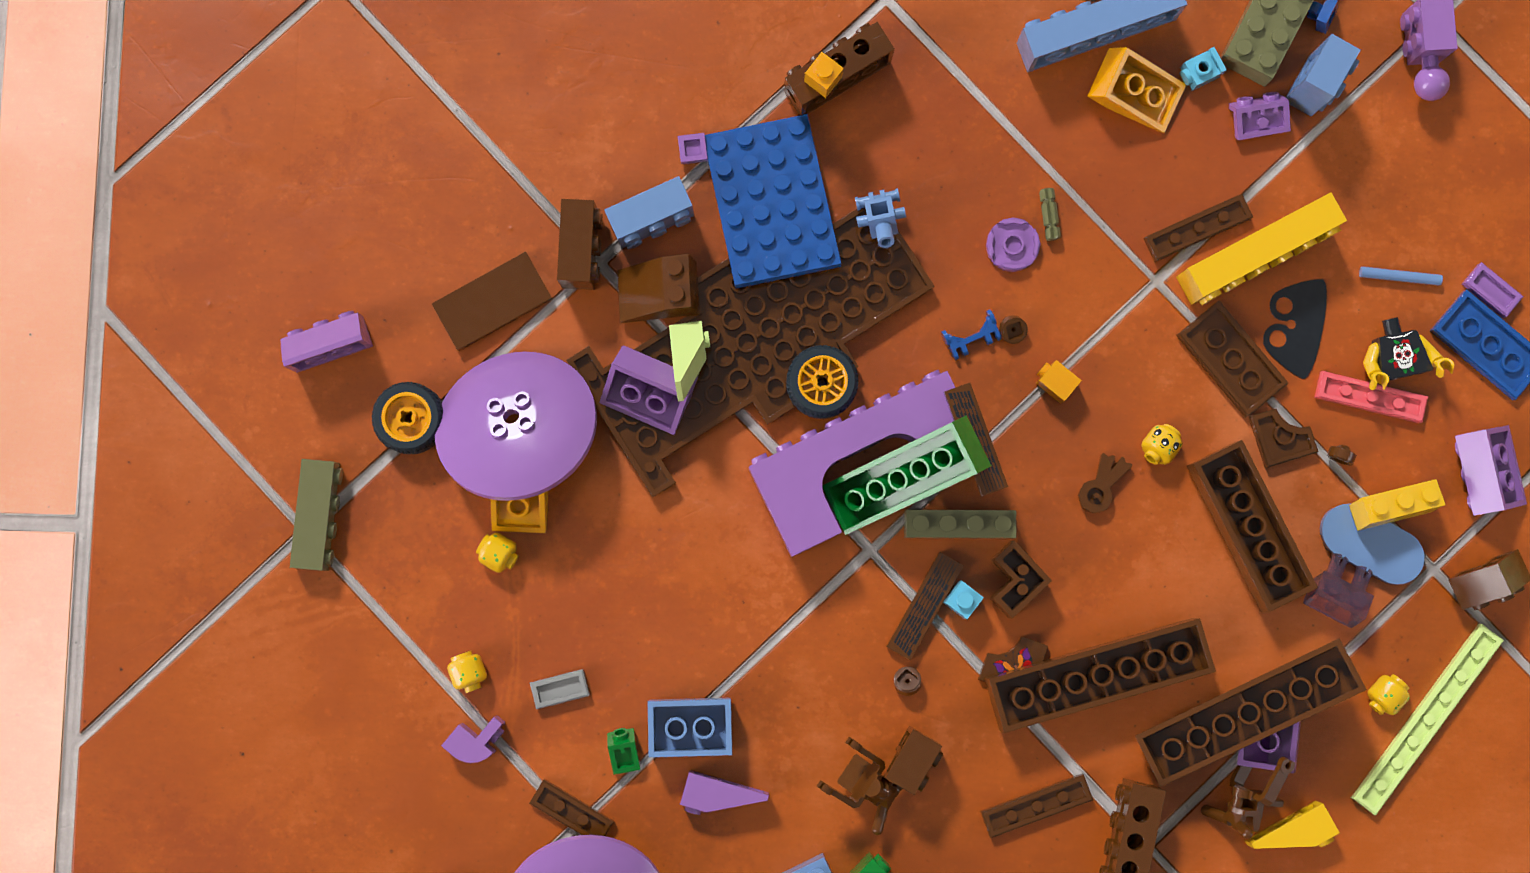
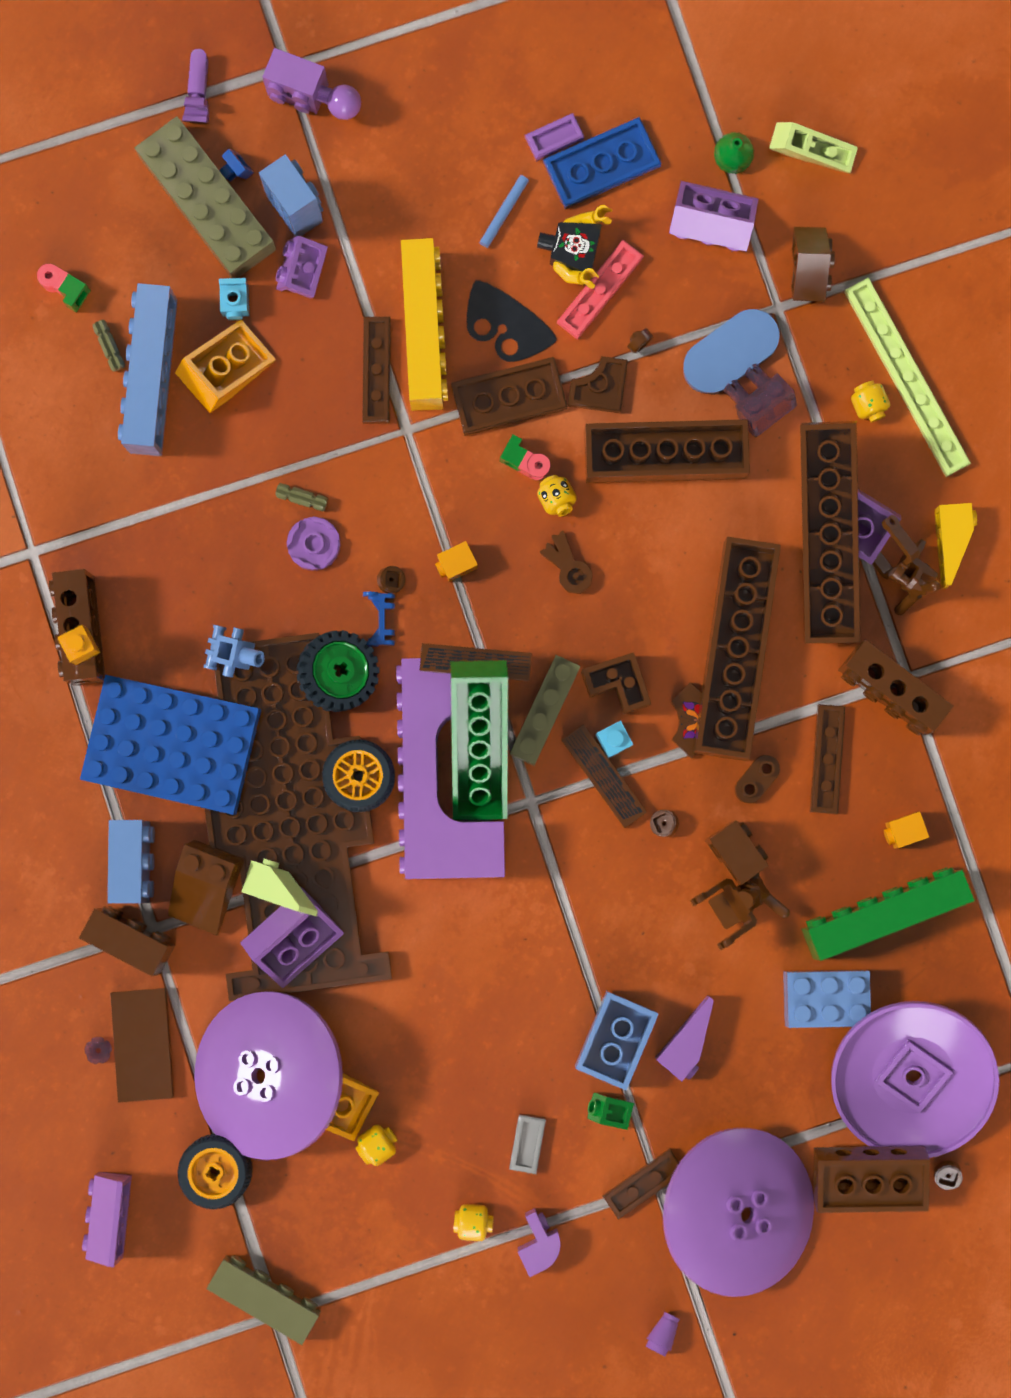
camera: 65 degrees left, 0 degrees up
medium lavender plate [678,133,708,165] -> none
yellow brick [1349,479,1445,531] -> none
none -> plate [85,1037,112,1064]
none -> wheel [296,630,380,712]
none -> leg [499,434,550,480]
none -> reddish brown plate [735,755,780,803]

